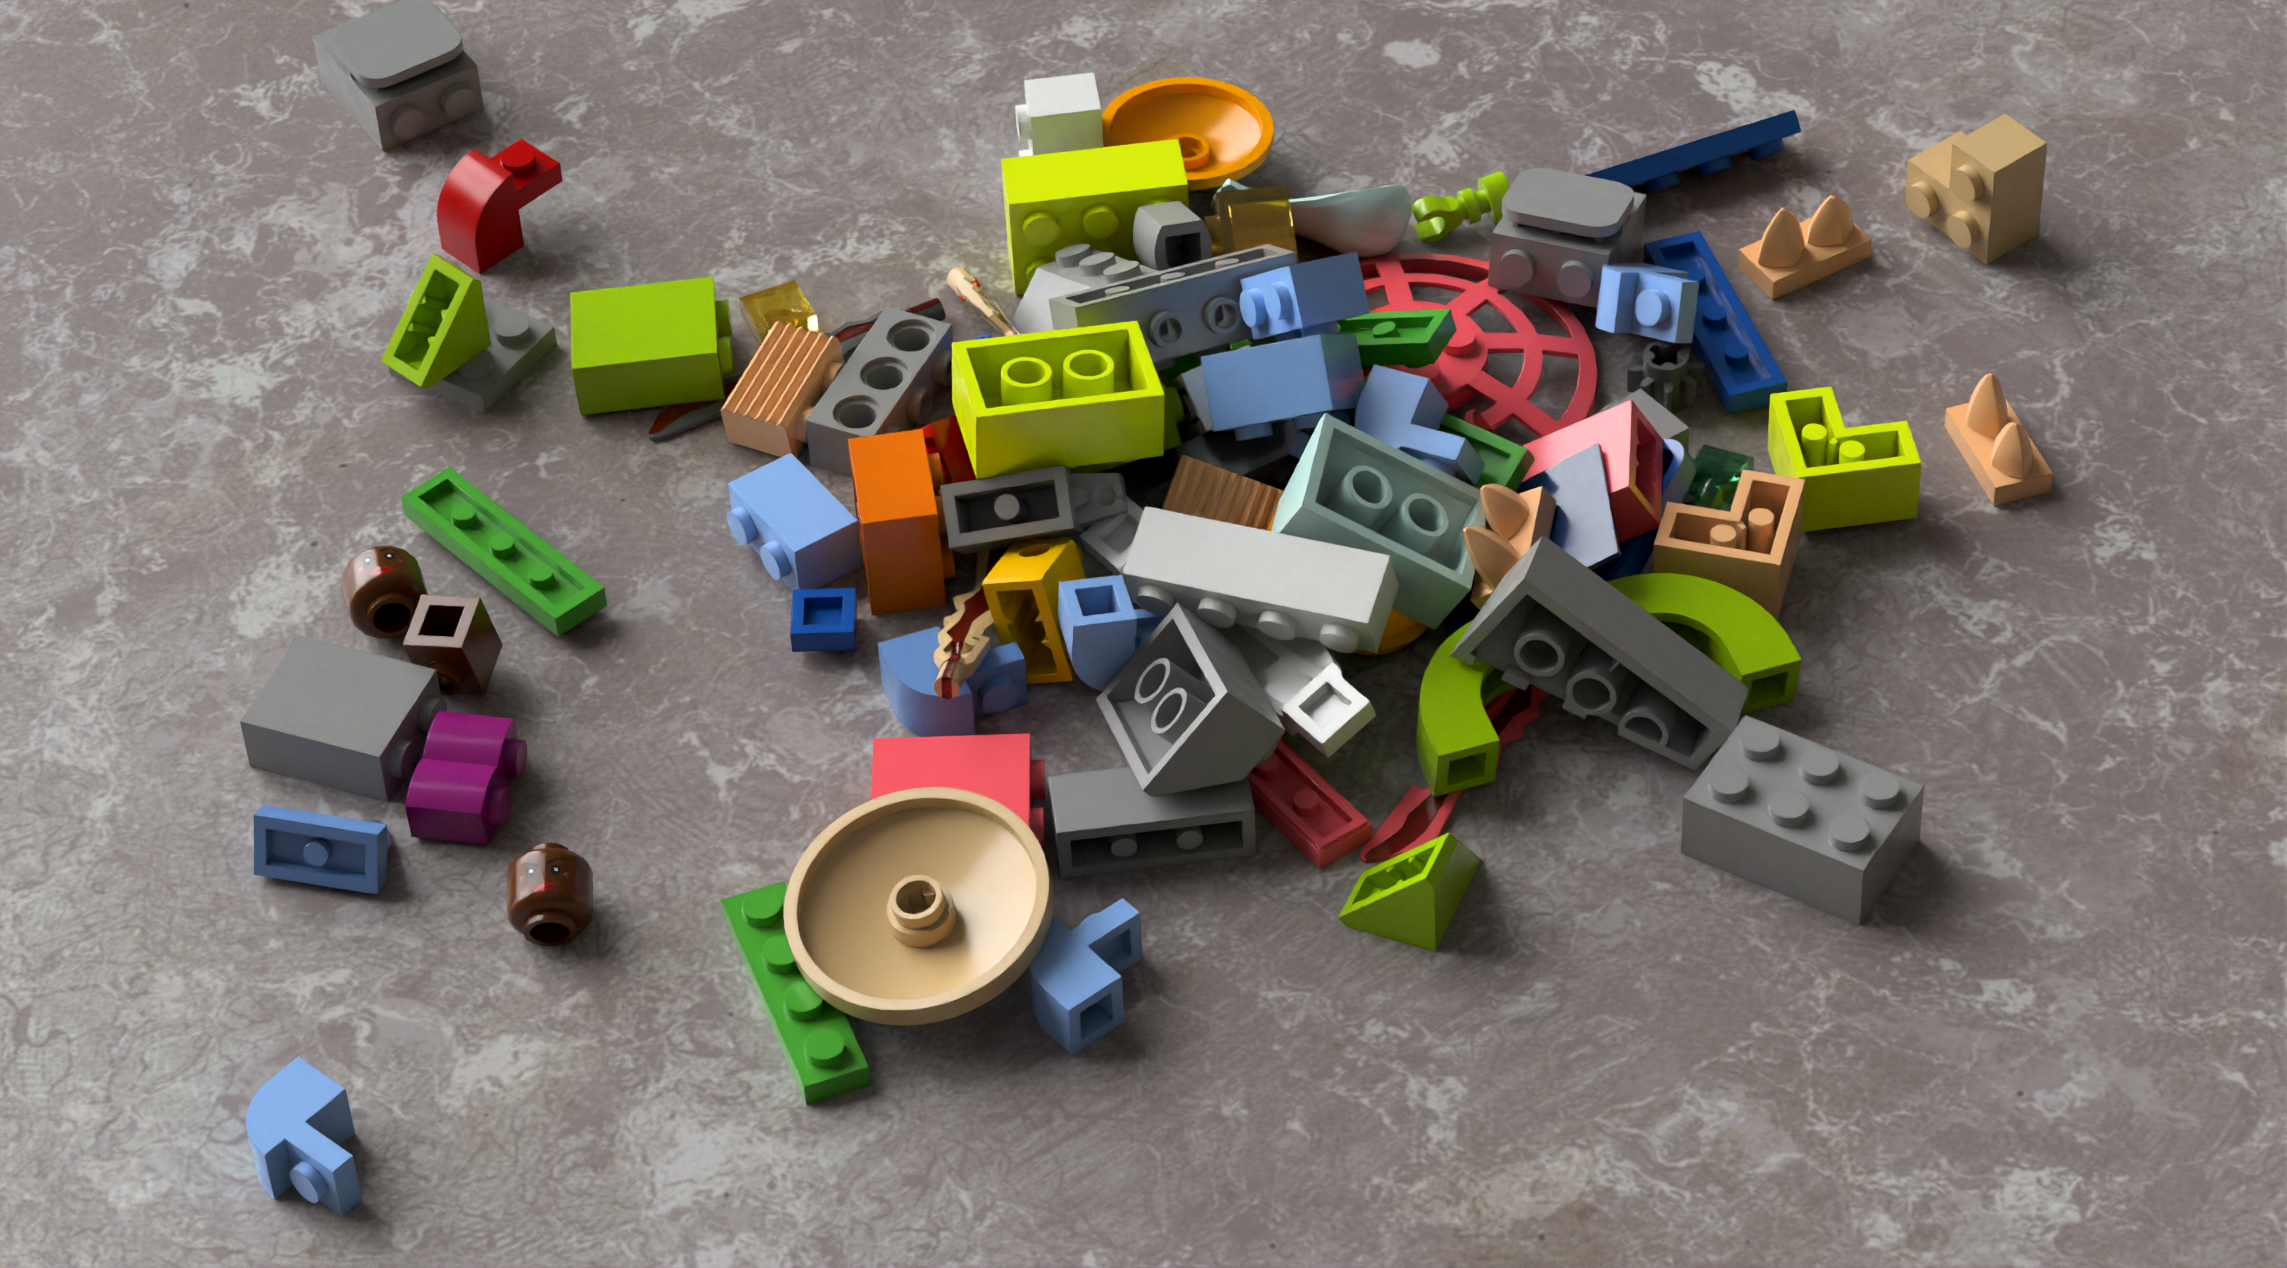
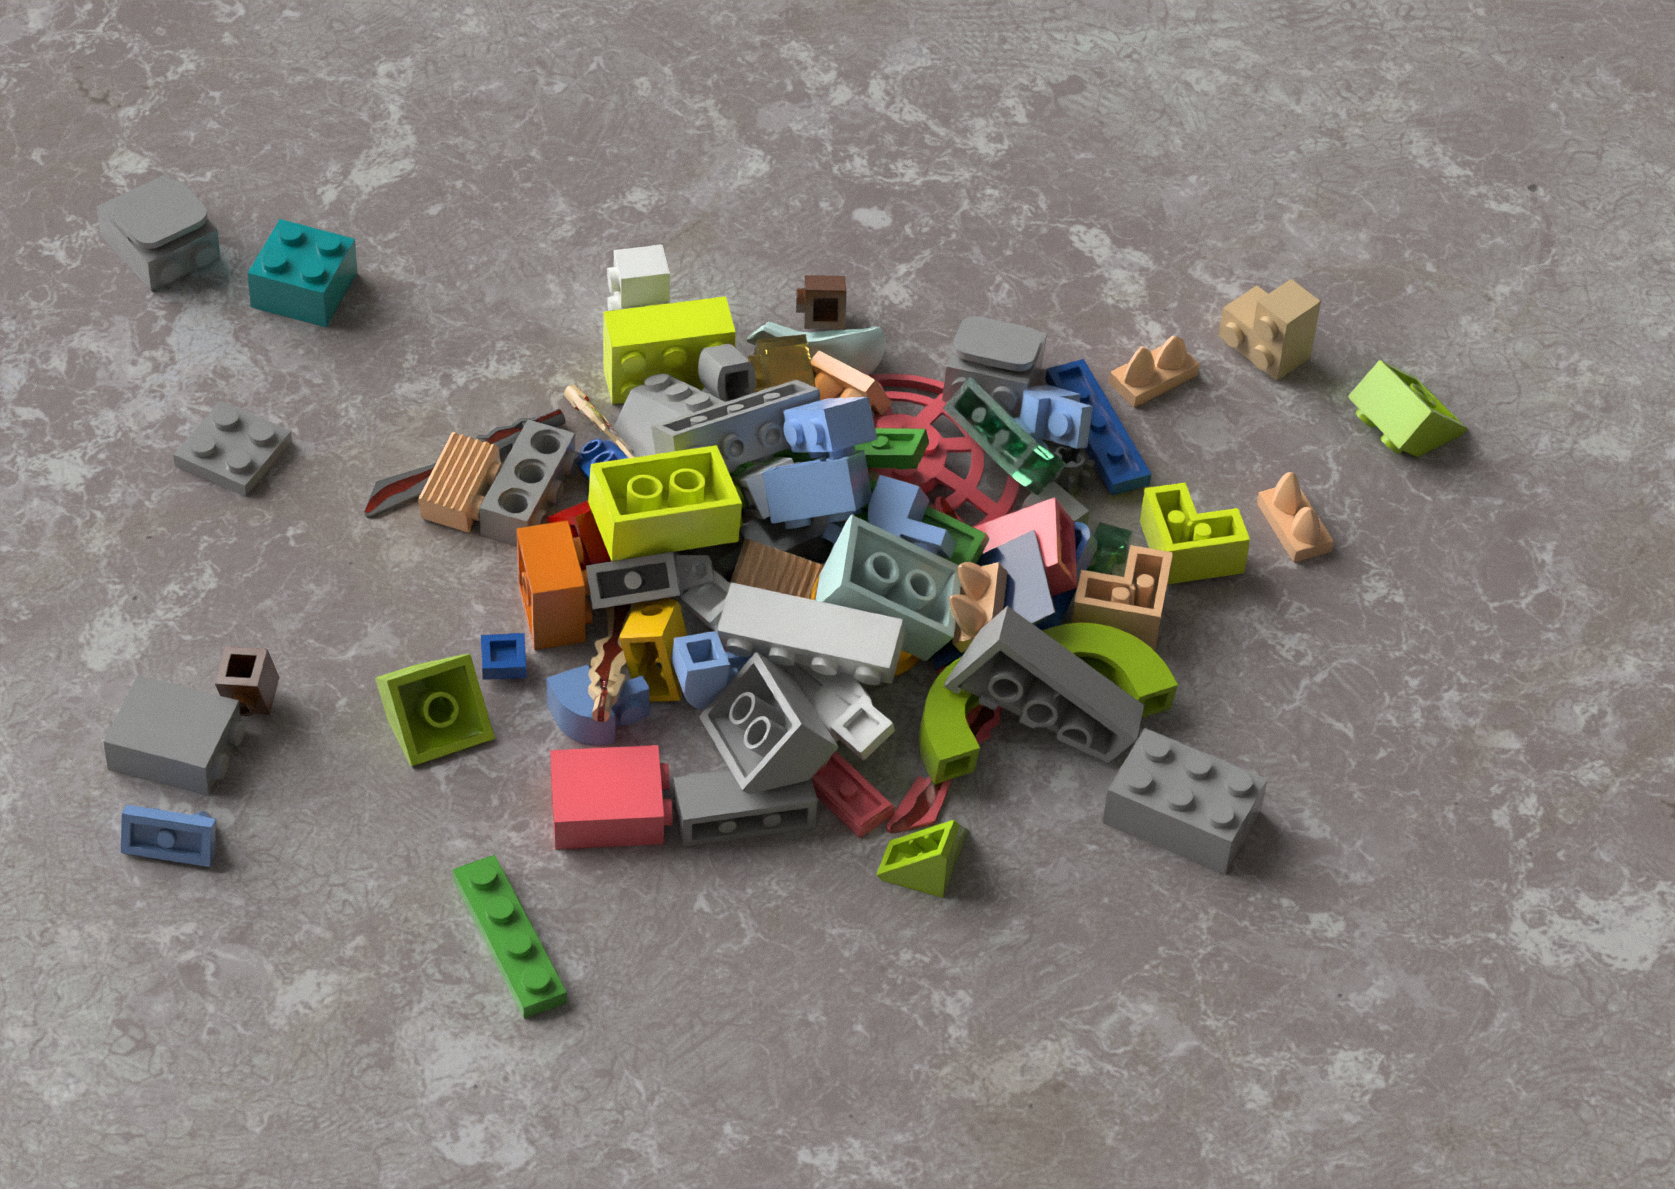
camera: 10 degrees left, 5 degrees up
light blue brick [246,1056,363,1217] -> none
reddish brown head [341,545,429,639] -> none
lime slope [380,253,491,389] -> none
bright green plate [401,467,607,637] -> none
magenta brick [405,711,527,845] -> none
red brick [437,138,563,274] -> none
reddish brown head [507,843,593,946] -> none
lime brick [570,276,735,415] -> none
light blue brick [727,453,863,590] -> none
clear yellow plate [739,280,818,346] -> none
tan dish [783,787,1054,1026] -> none
light blue brick [1029,898,1143,1055] -> none
light orange dish [1102,77,1274,193] -> none
lime piece [1412,171,1510,243] -> none
blue plate [1585,110,1802,194] -> none
none -> teal brick [247,219,357,327]
none -> lime slope [375,653,495,766]
none -> reddish brown brick [796,275,847,330]
none -> light nougat tile [809,351,892,415]
none -> clear green brick [943,377,1066,495]
none -> lime slope [1348,360,1468,457]

